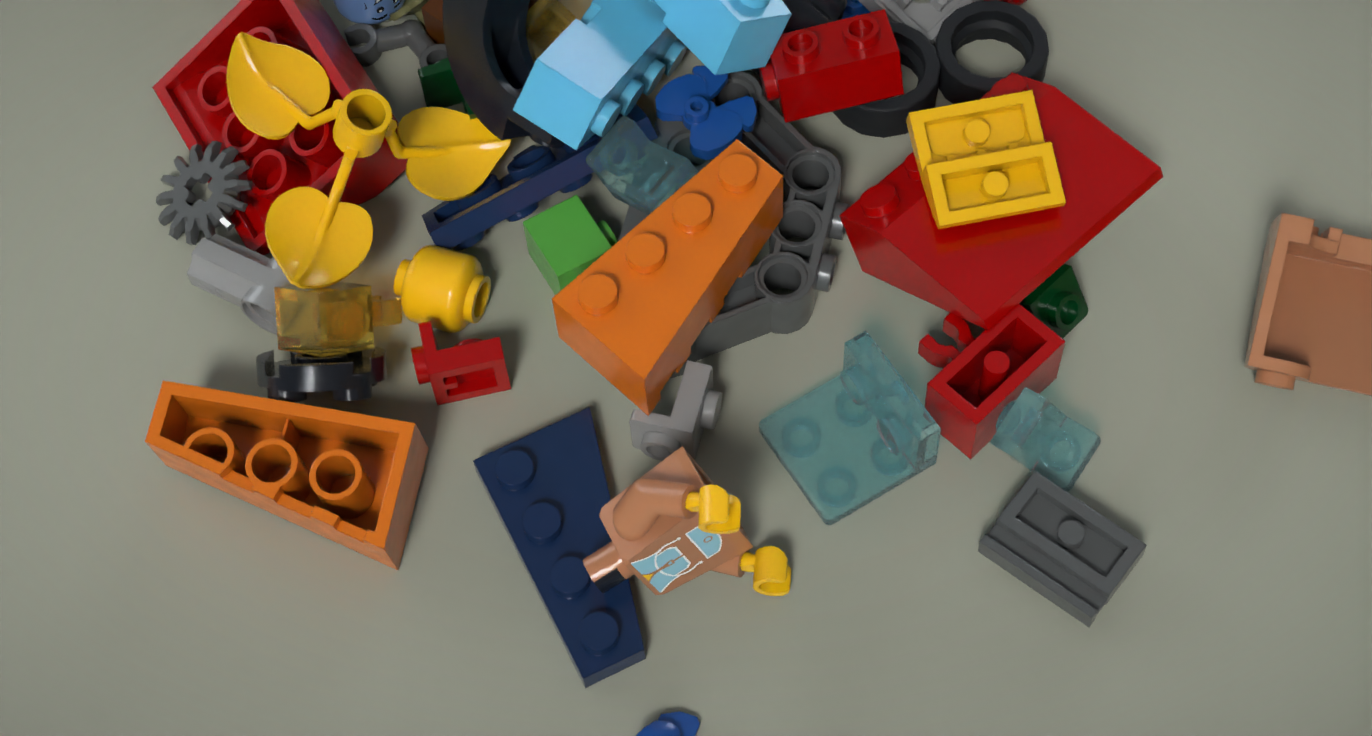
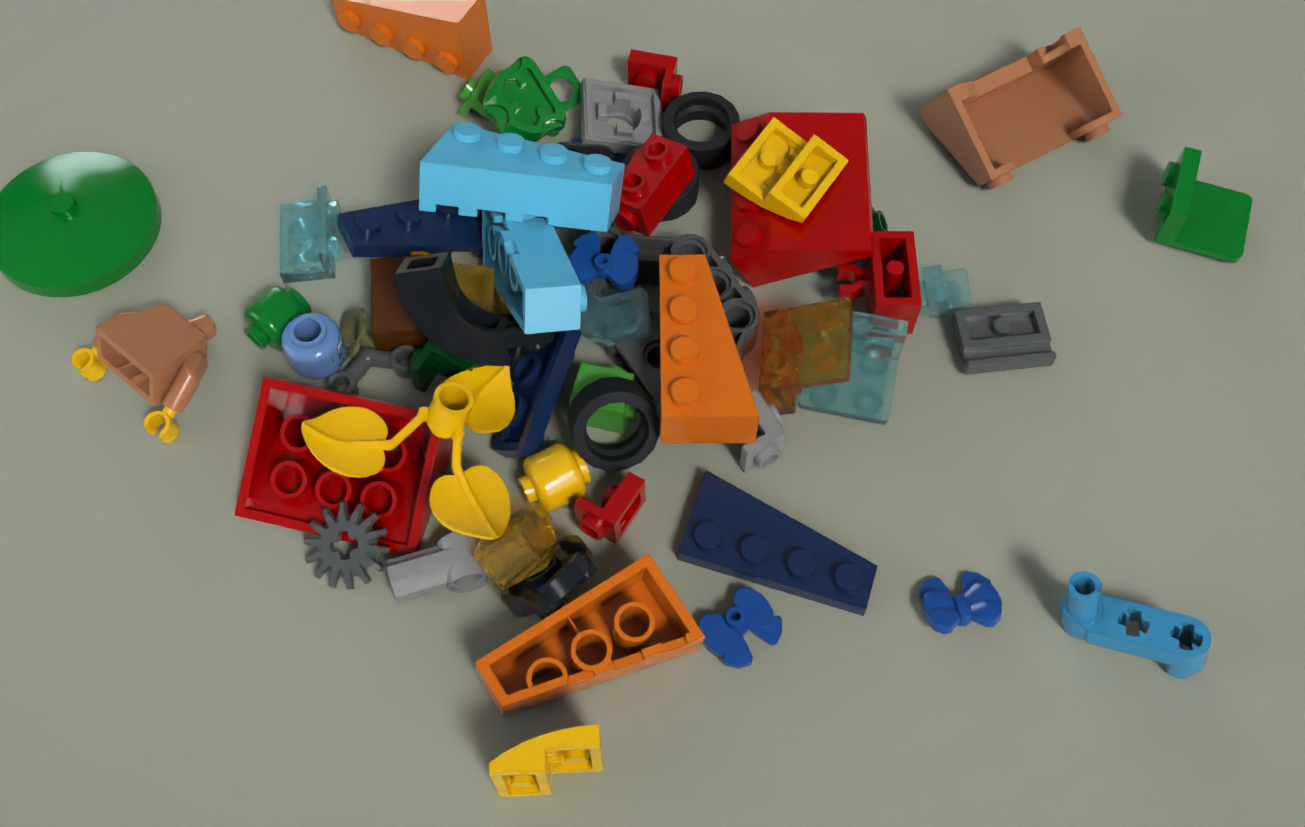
camera: 50 degrees left, 0 degrees up
nougat torso [583,446,791,596] -> none
none -> yellow slope [489,724,603,798]
none -> black tyre [568,377,660,471]
none -> blue piece [699,587,782,669]
none -> clear orange bracket [758,298,853,415]

